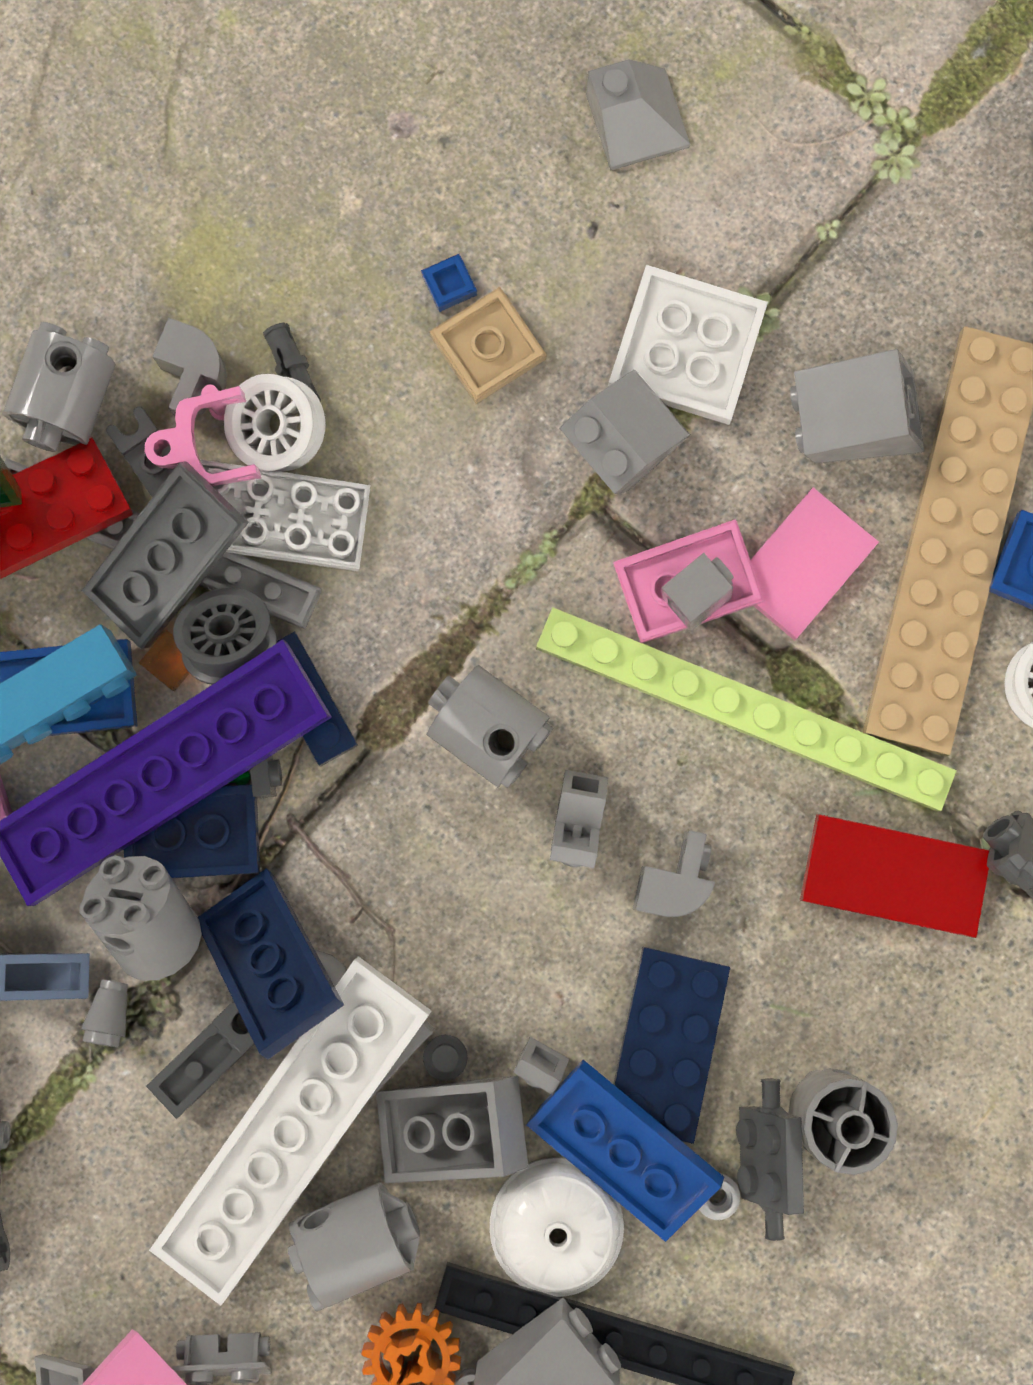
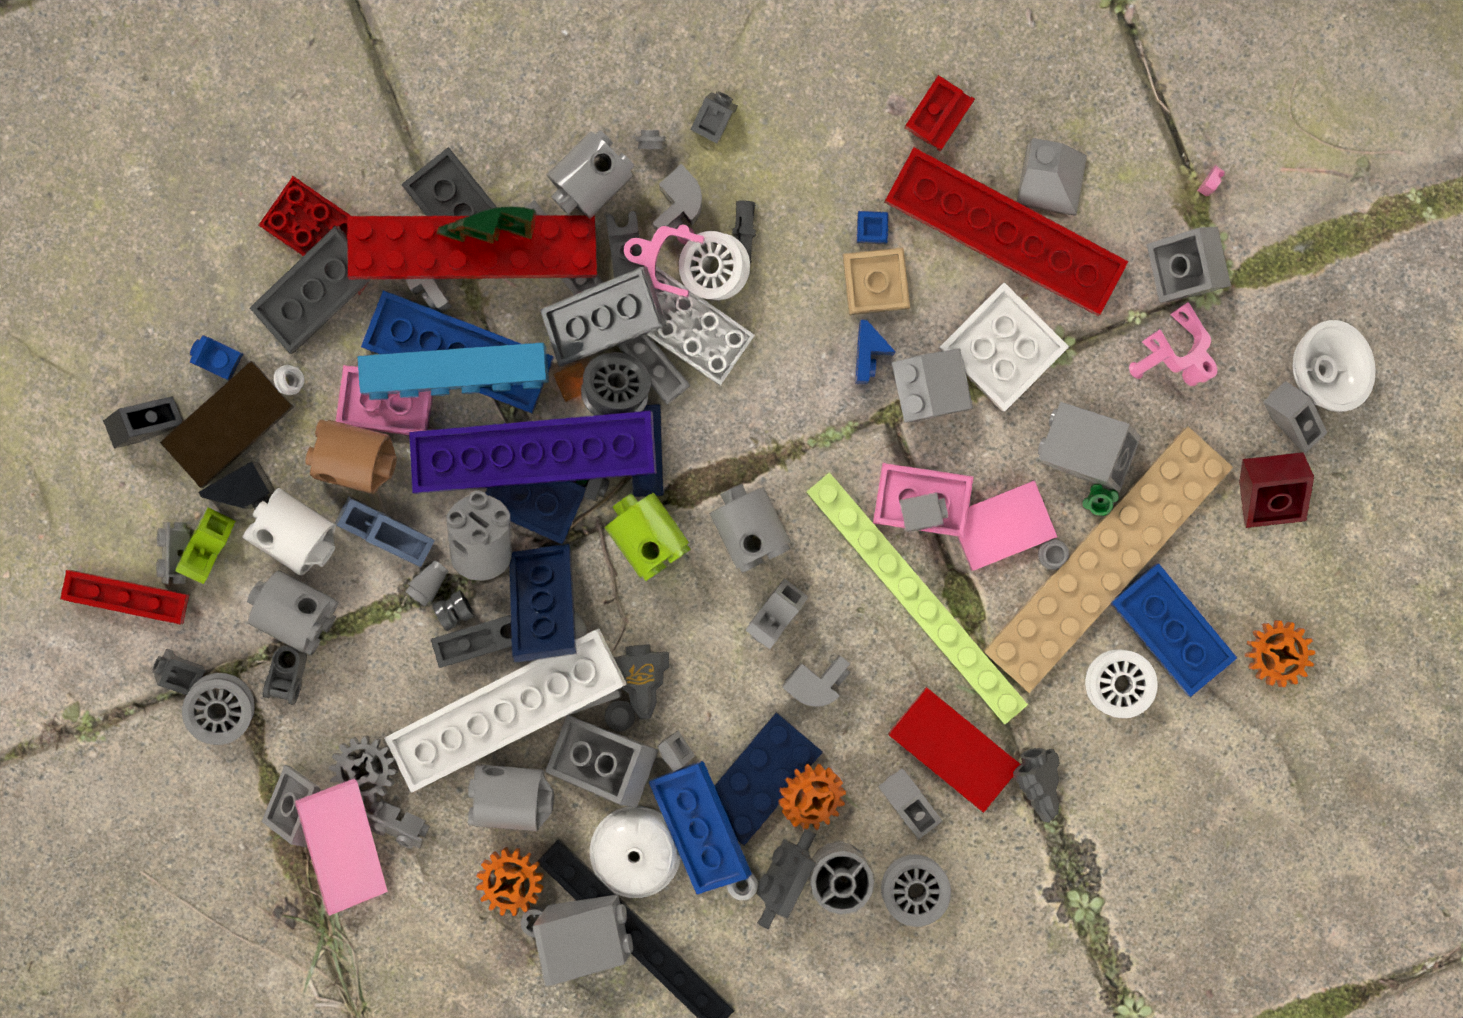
camera: 30 degrees right, 5 degrees up
none -> light grey gear [329,736,398,802]
none -> dark grey wheel [433,590,474,631]
none -> lime cylinder [604,492,691,581]
none -> dark grey rock [614,644,669,720]
none -> light grey plate [635,130,666,149]
none -> dark grey bracket [690,91,738,143]
none -> orange gear [778,764,846,830]
none -> blue slope [855,320,895,384]
none -> light grey slope [878,768,942,839]
none -> light grey wheel [881,854,951,927]
none -> red plate [884,147,1129,316]
none -> red plate [904,75,975,152]
none -> light grey plate [1038,539,1069,570]
none -> green plate [1083,484,1119,516]
none -> bright pink piece [1129,302,1218,386]
none -> light grey slope [1147,227,1231,303]
none -> bright pink tile [1197,165,1225,196]

